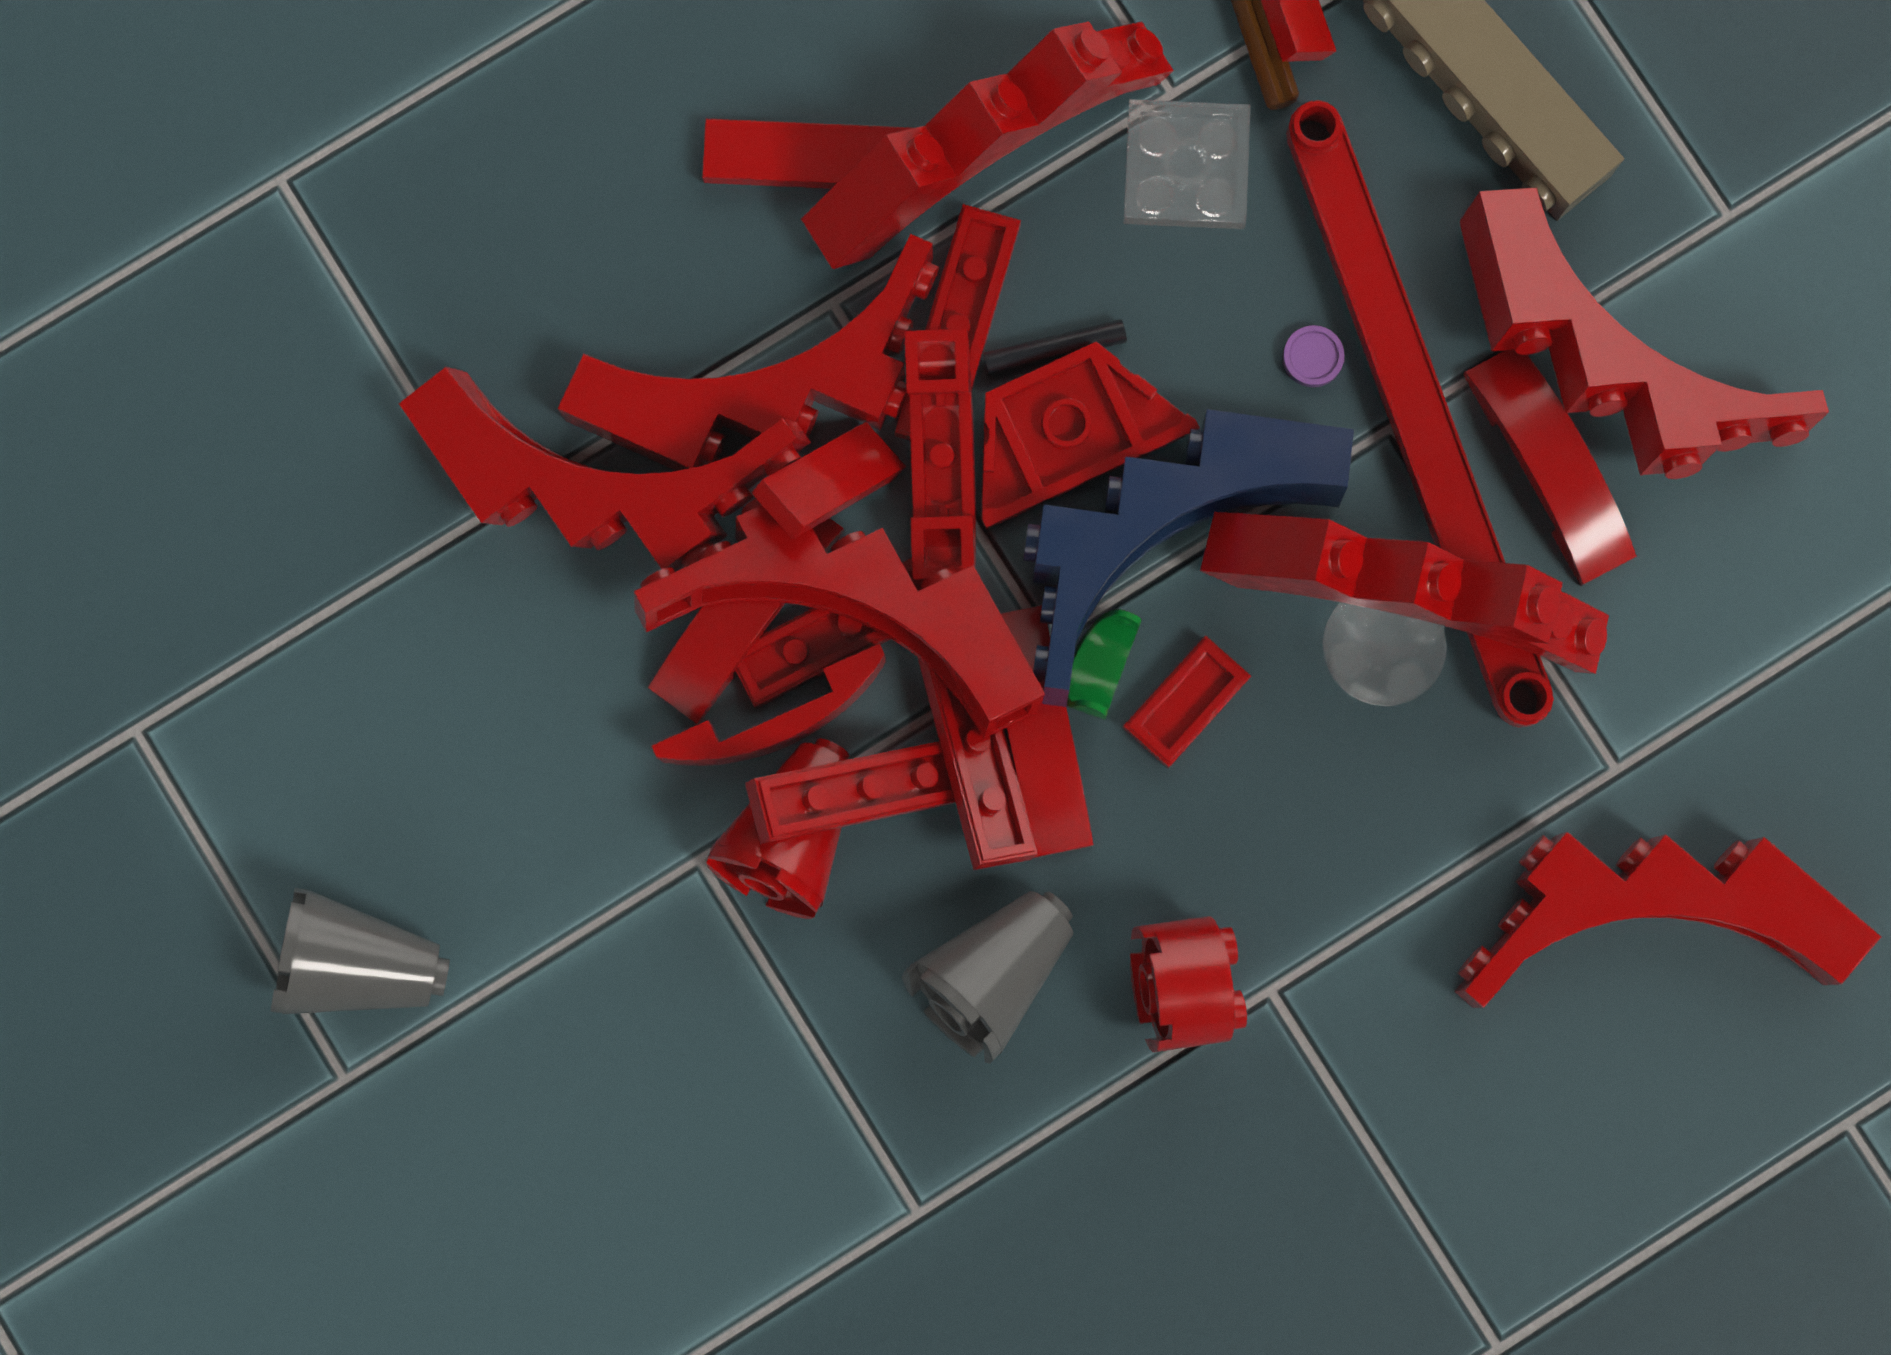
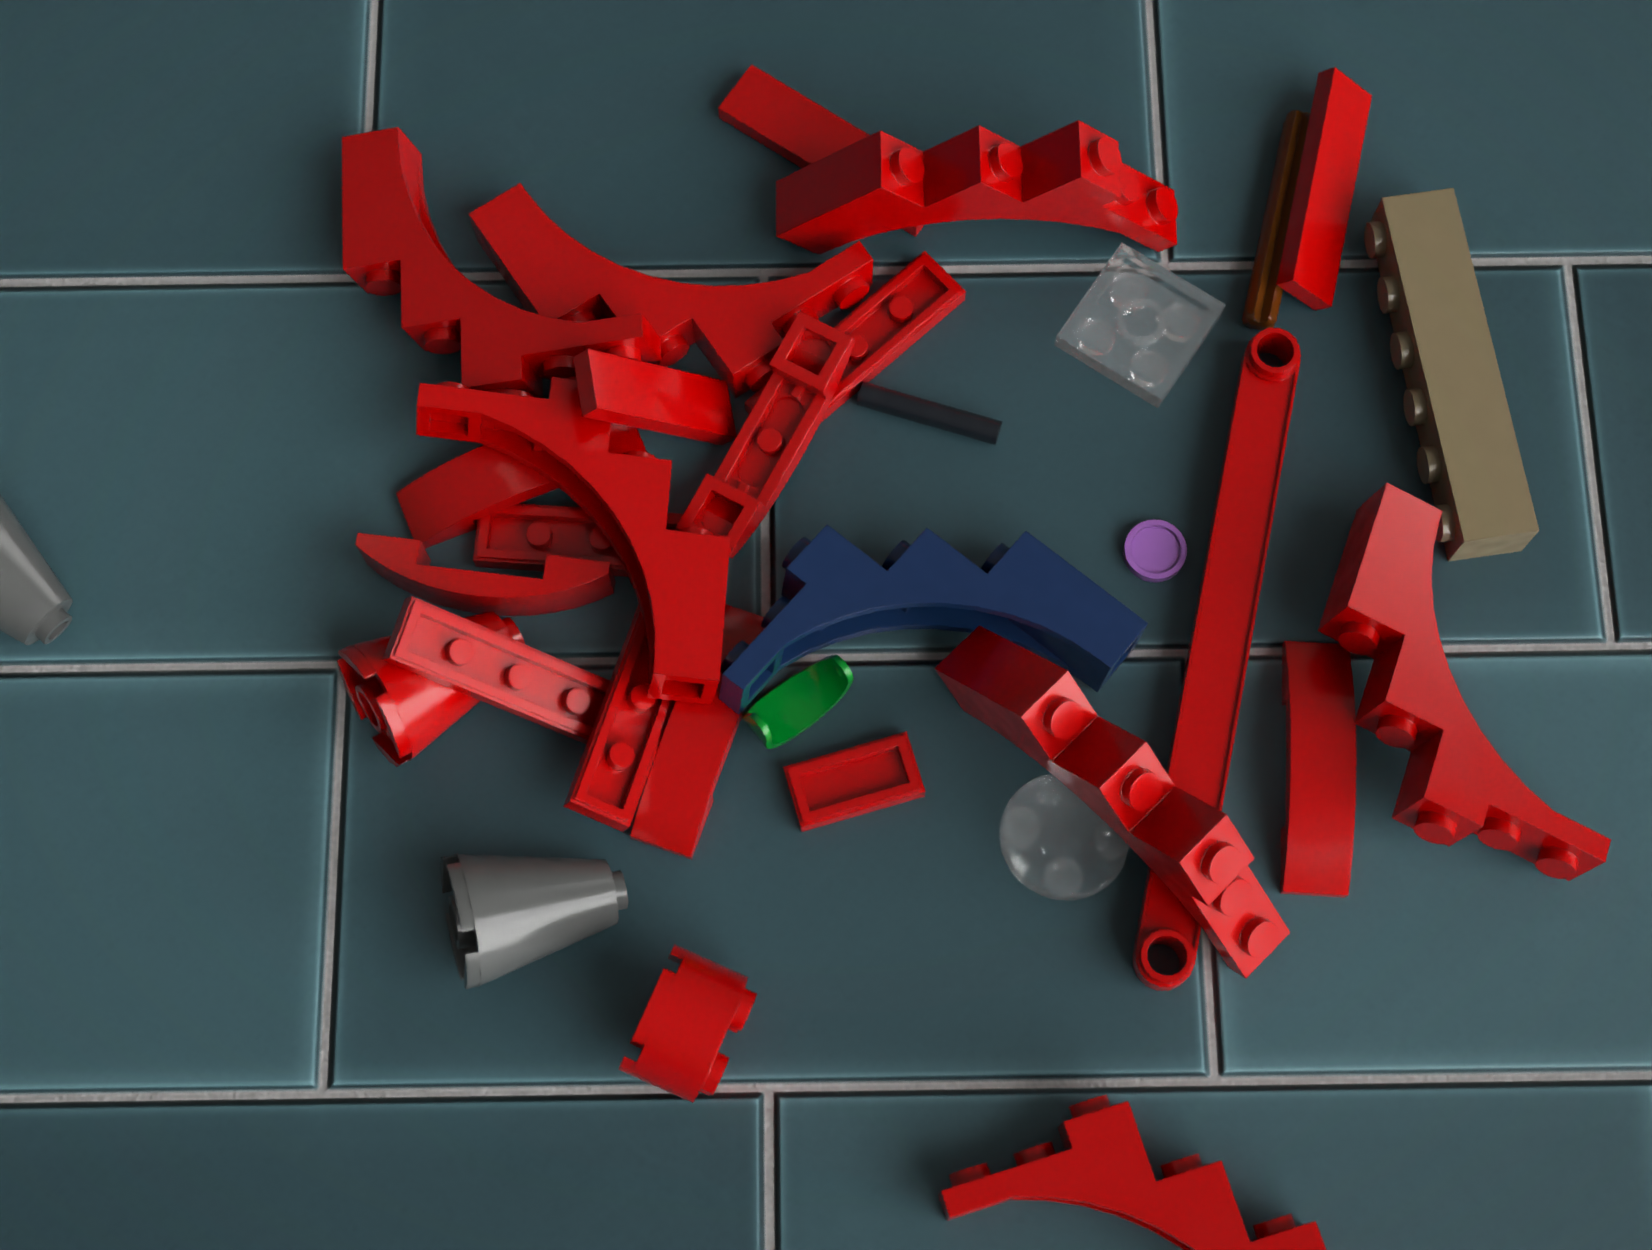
camera: 30 degrees right, 10 degrees down
red wing [982,341,1200,530] -> none

